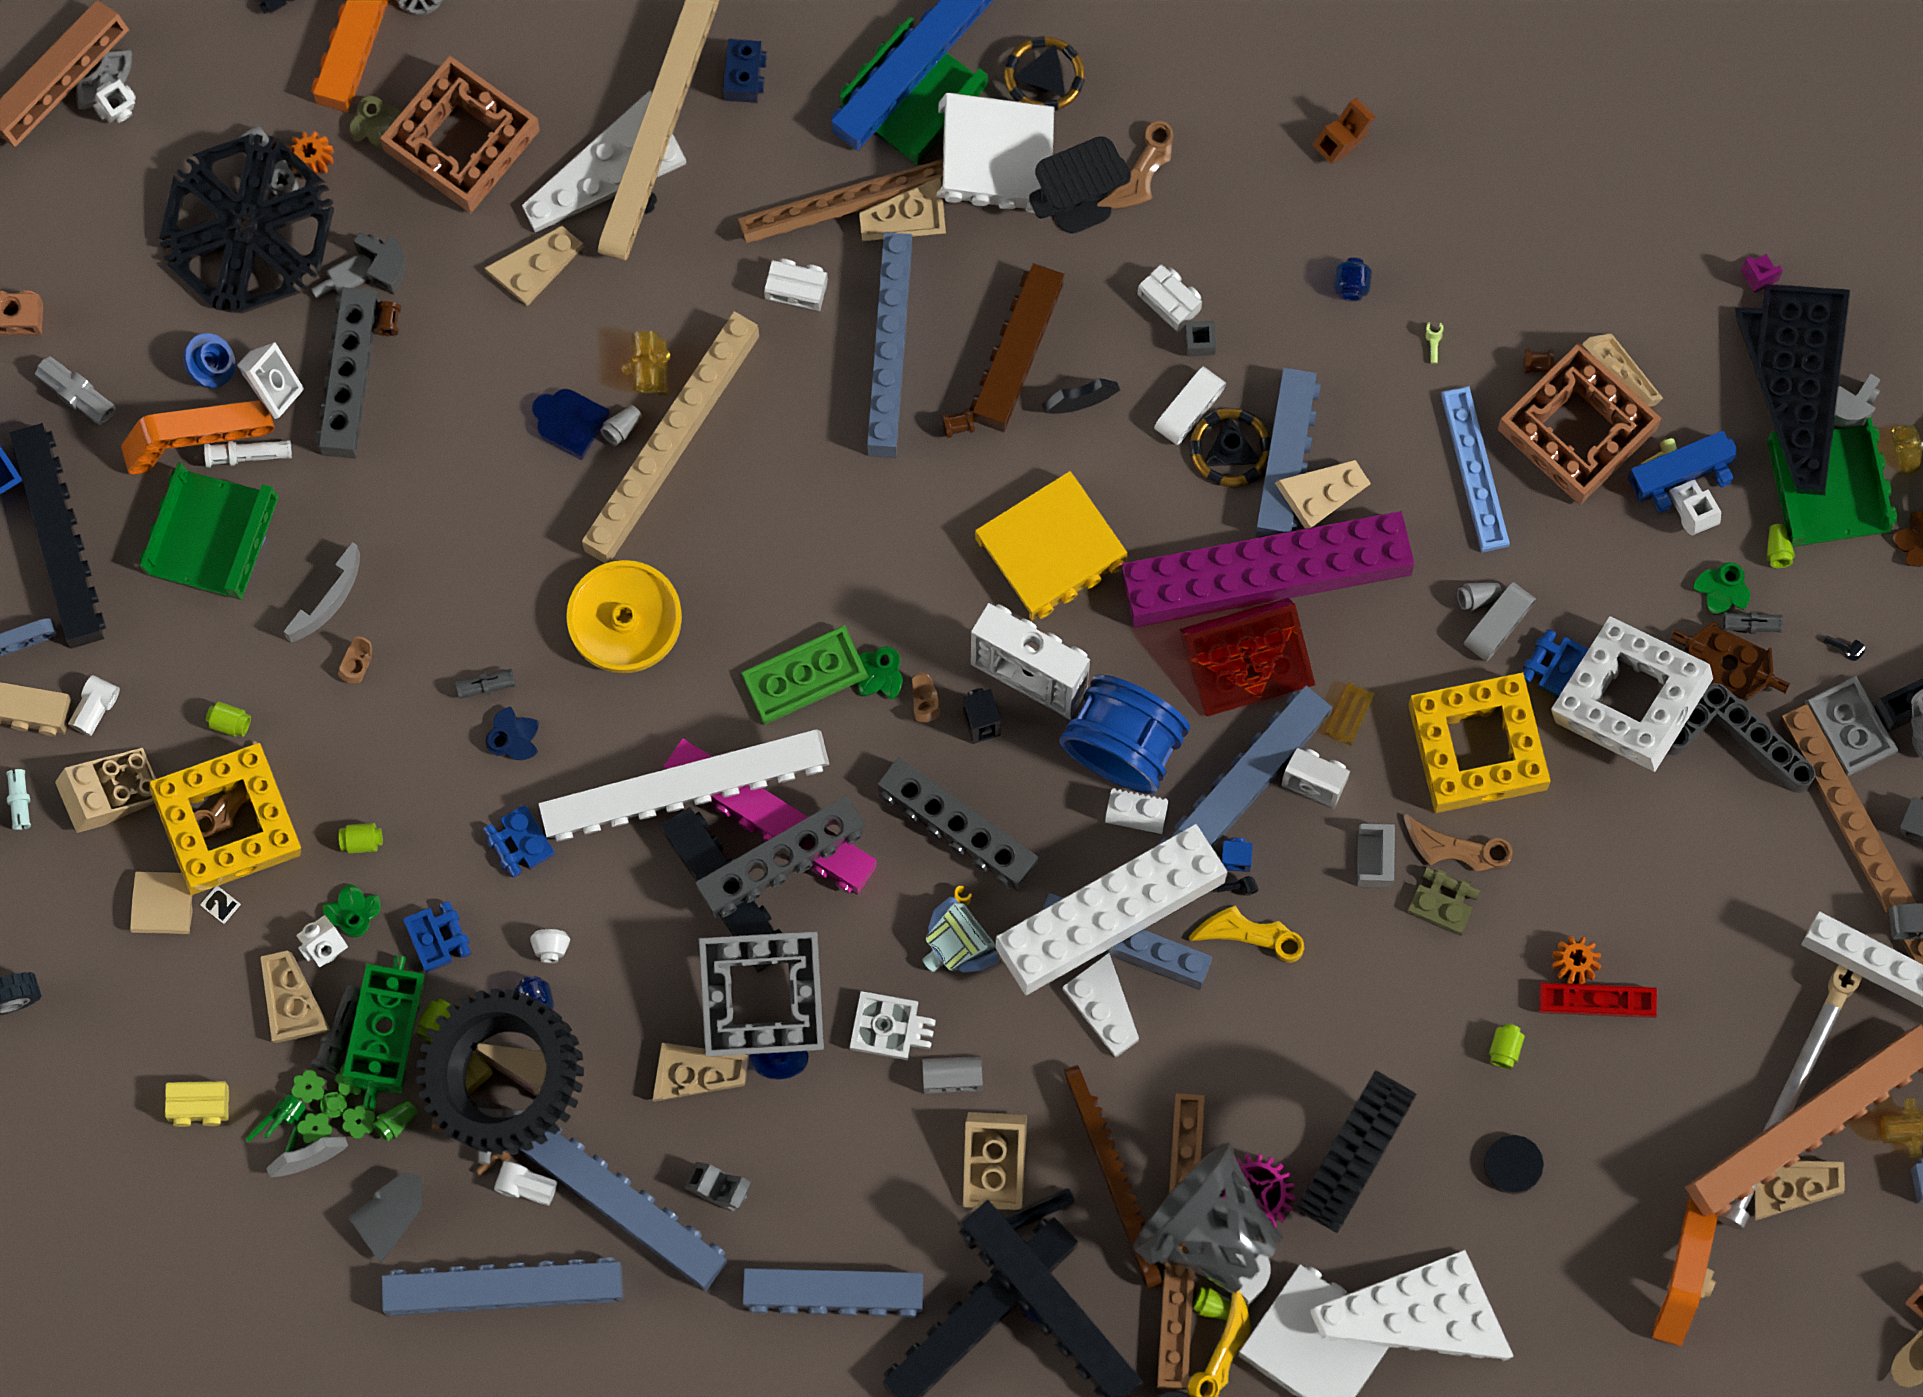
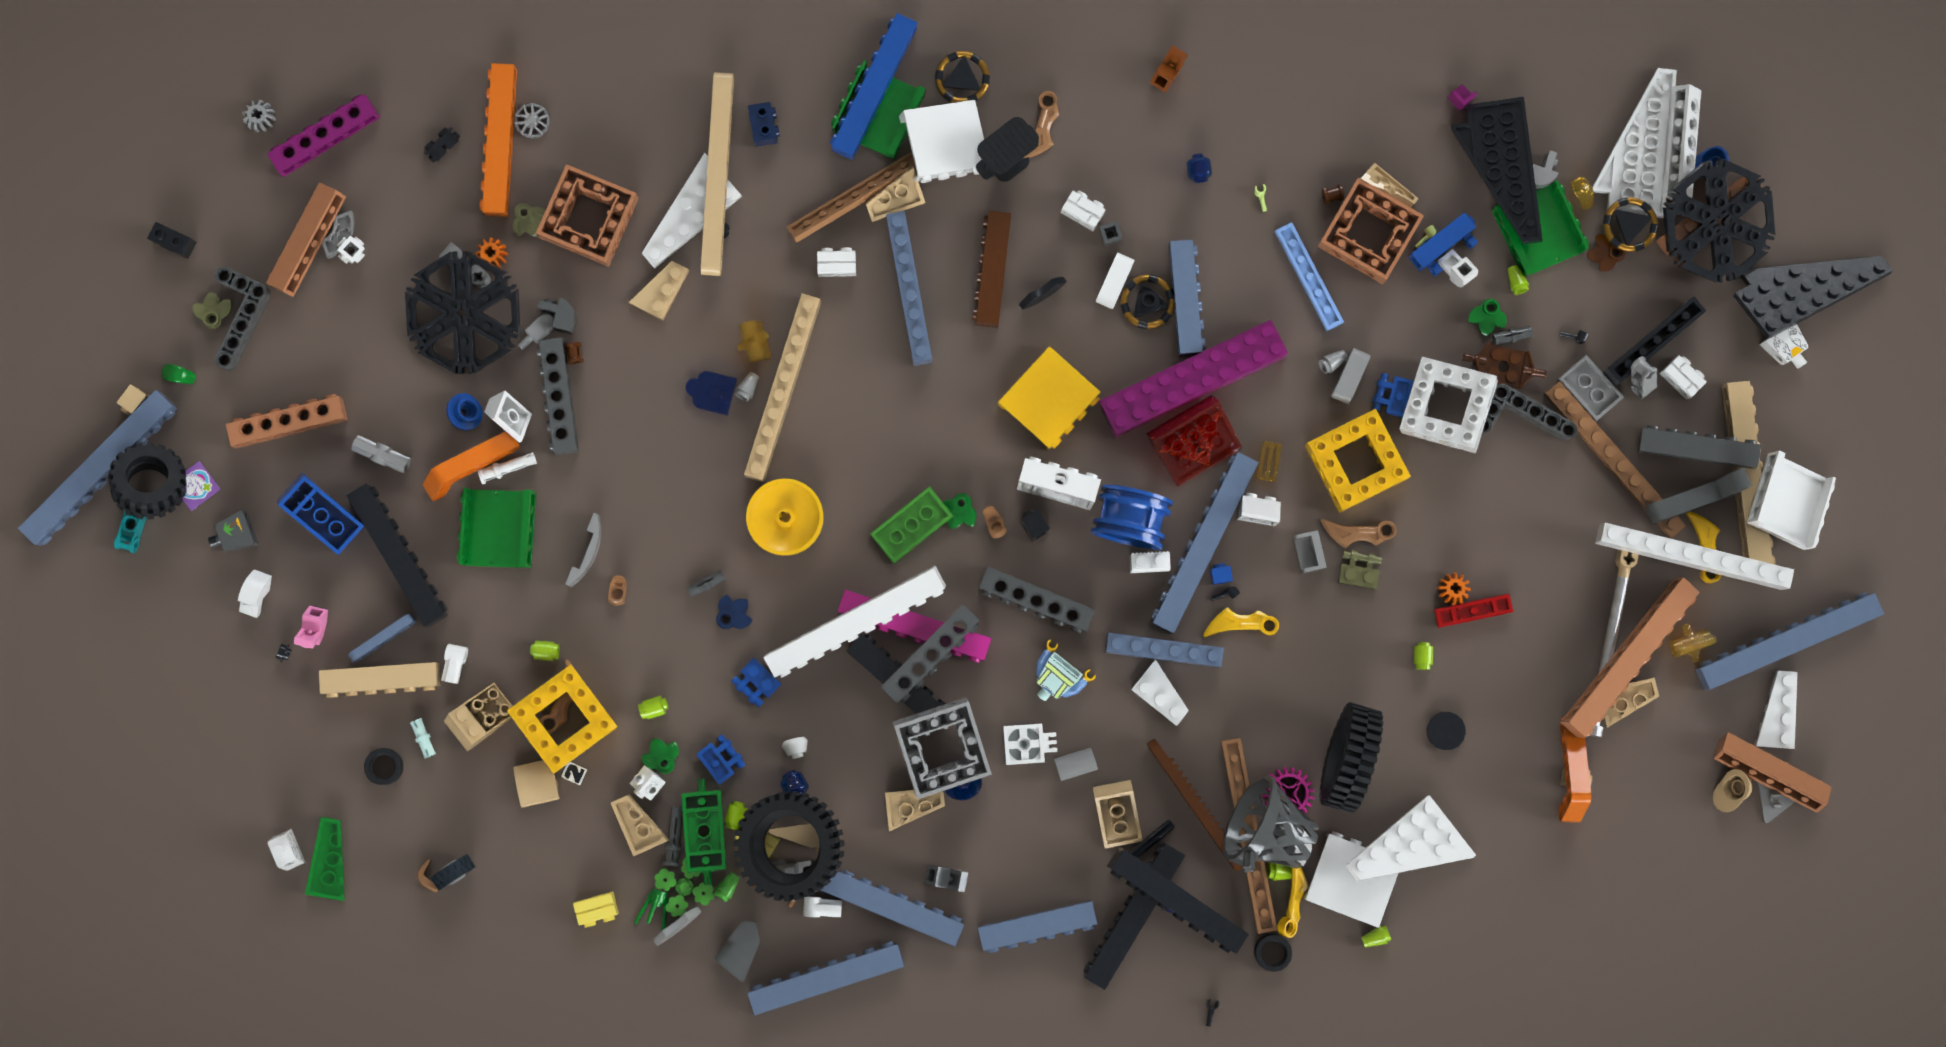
camera: 20 degrees left, 10 degrees up
reddish brown bush [941,408,975,438] -> none
white brick [995,824,1227,996] -> none
tan wing [1275,460,1371,529] -> none

